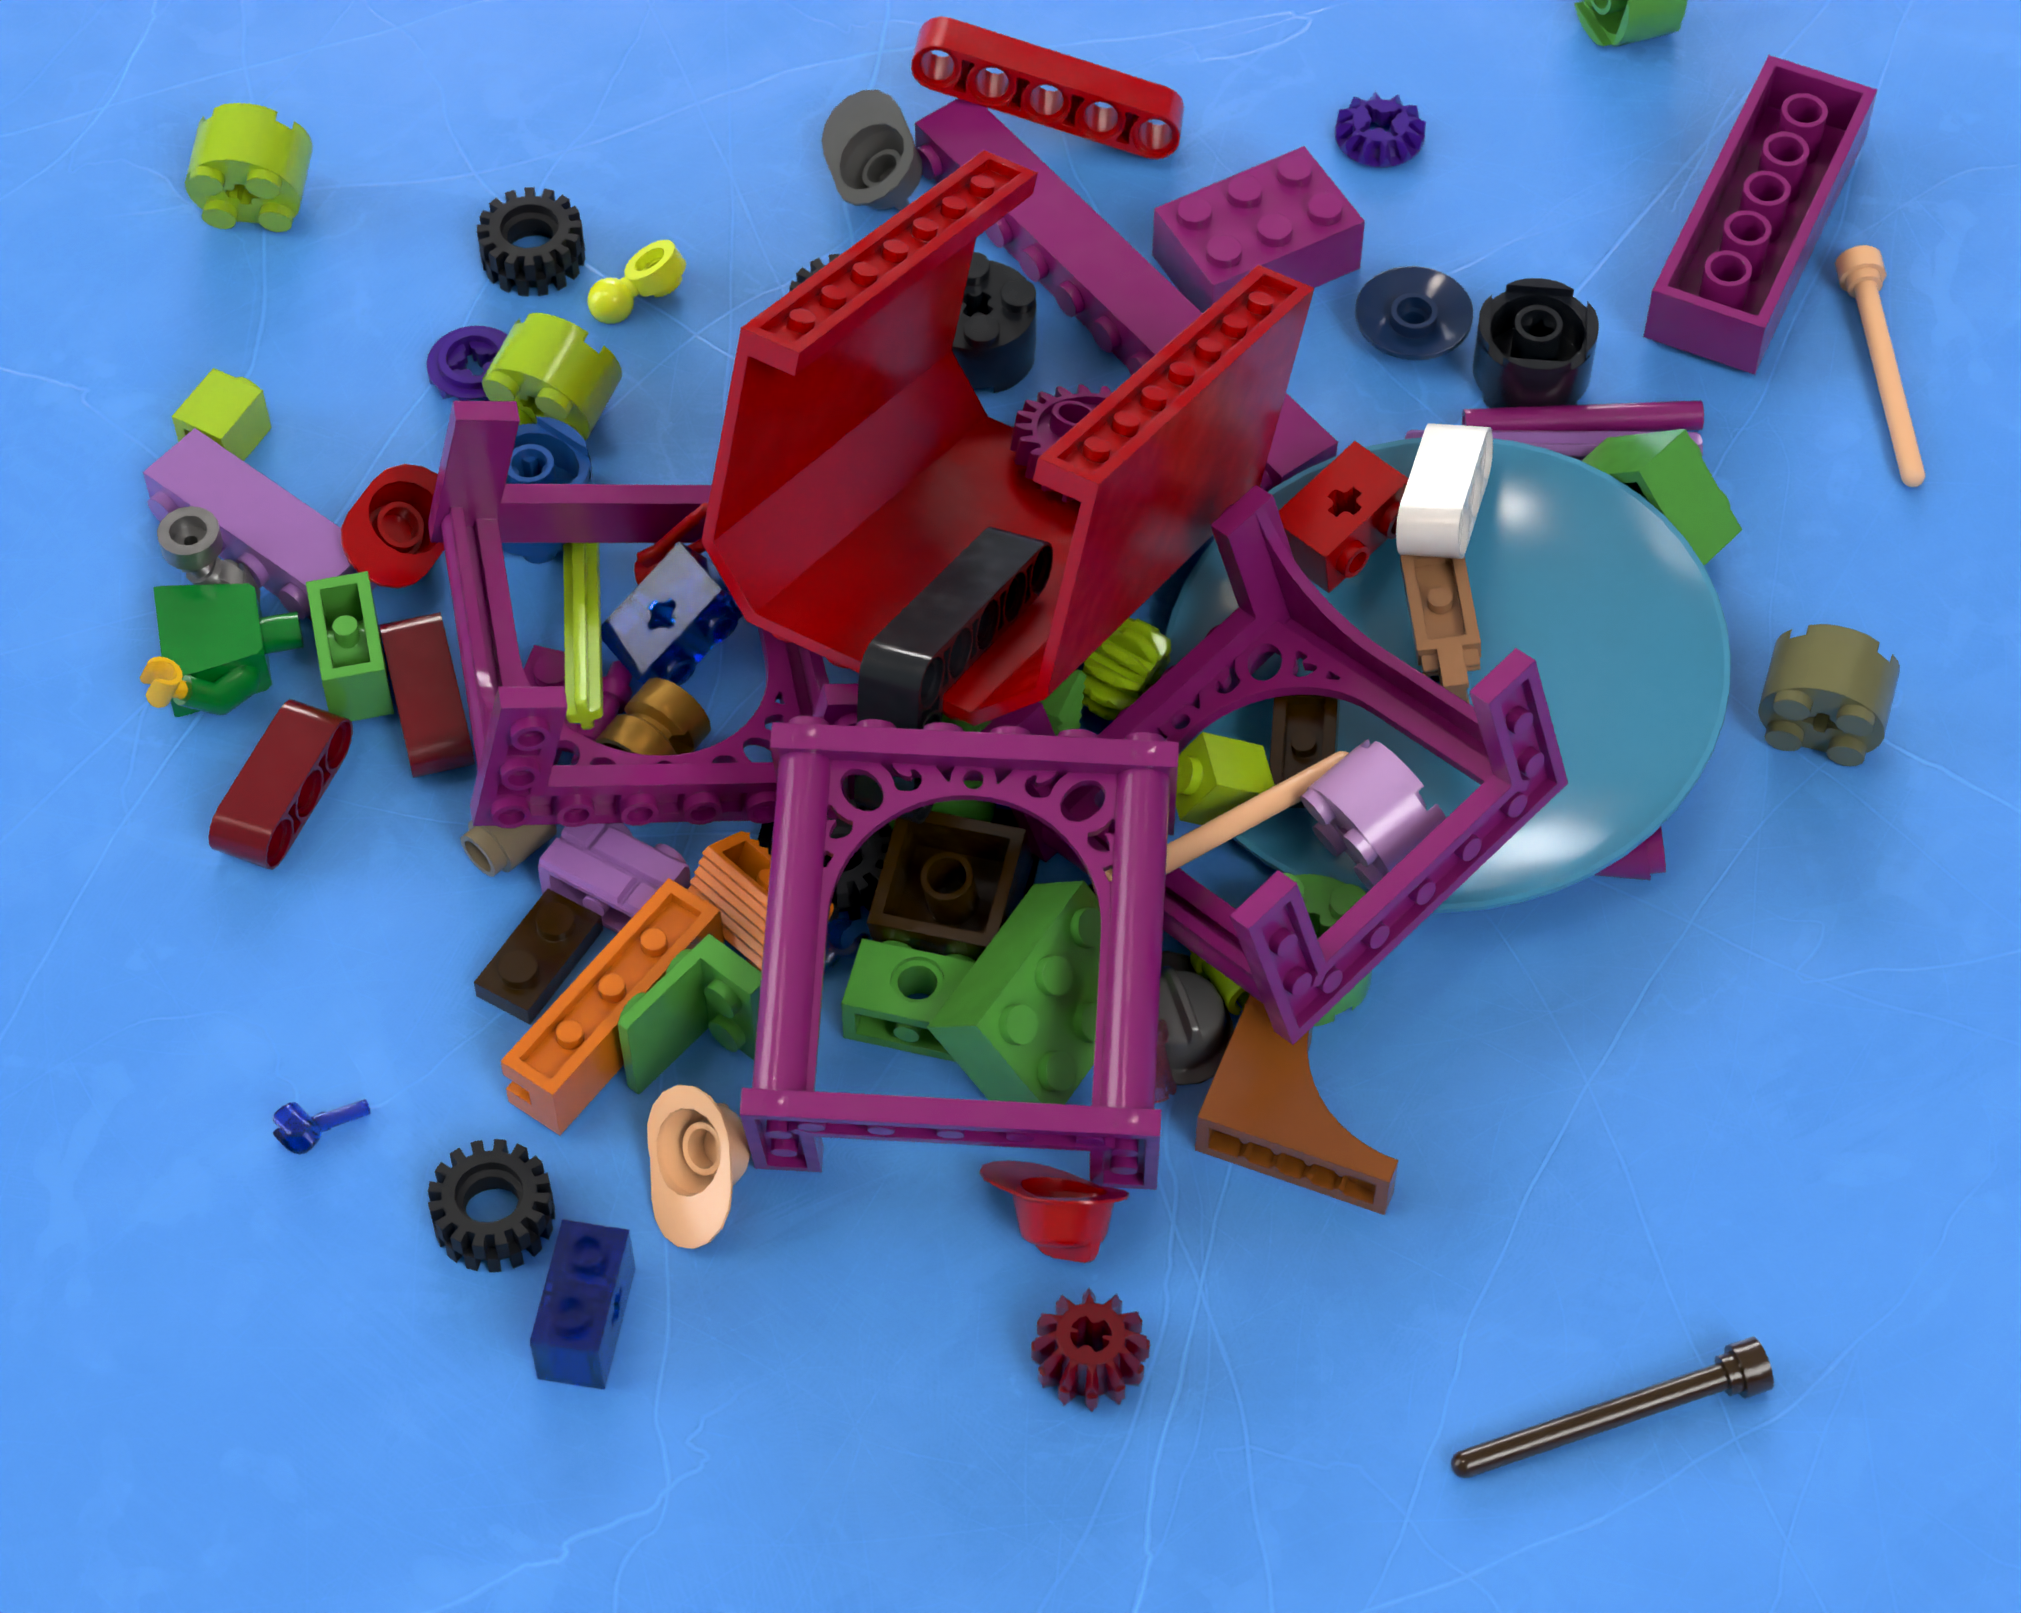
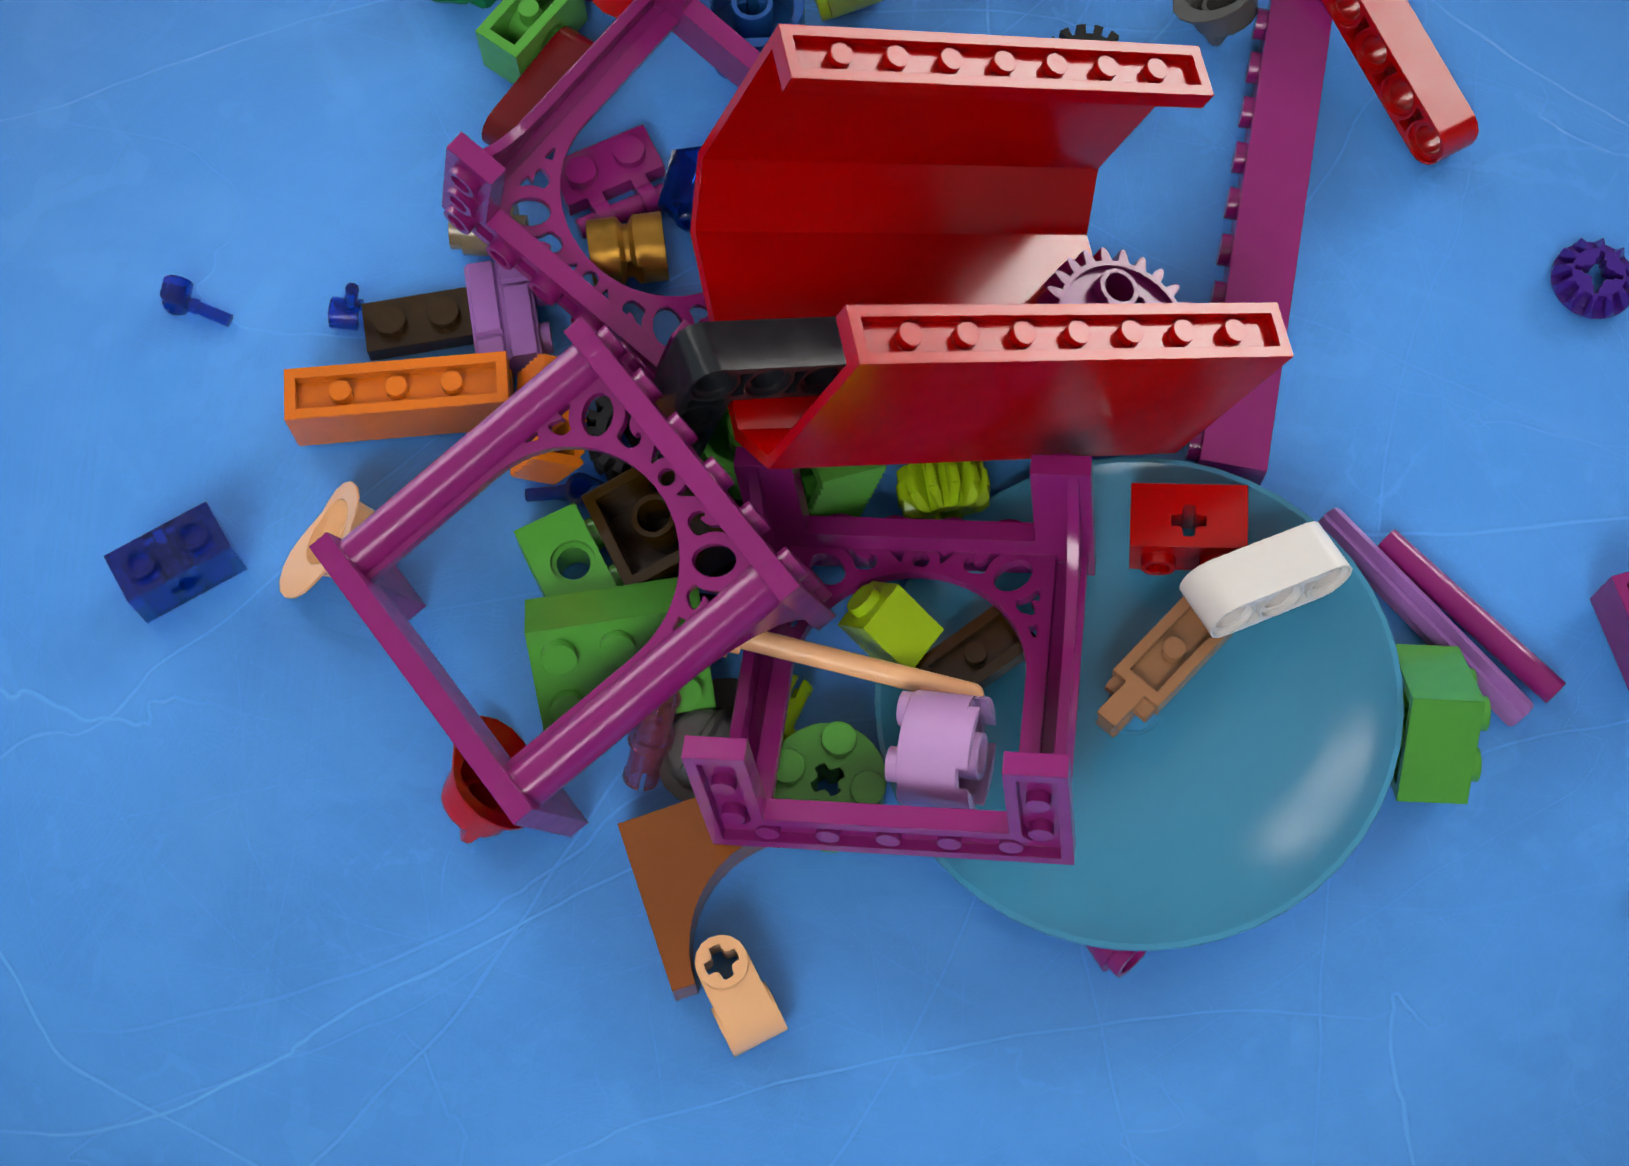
camera: 50 degrees right, 15 degrees up
dark red beam [208,699,353,870] -> none
black tyre [428,1139,555,1273] -> none
lime axle [563,543,603,730] -> none
bright green bracket [617,933,762,1094] -> none
black brick [952,252,1036,393] -> none
dark red gear [1031,1288,1150,1412] -> none
magenta brick [1152,146,1365,313] -> none
dark blue dish [1355,266,1473,360] -> none
black brick [1472,278,1599,408] -> none
olive brick [1758,624,1900,766] -> none
none -> clear blue hand [328,283,364,331]
none -> light nougat piece [695,935,788,1057]

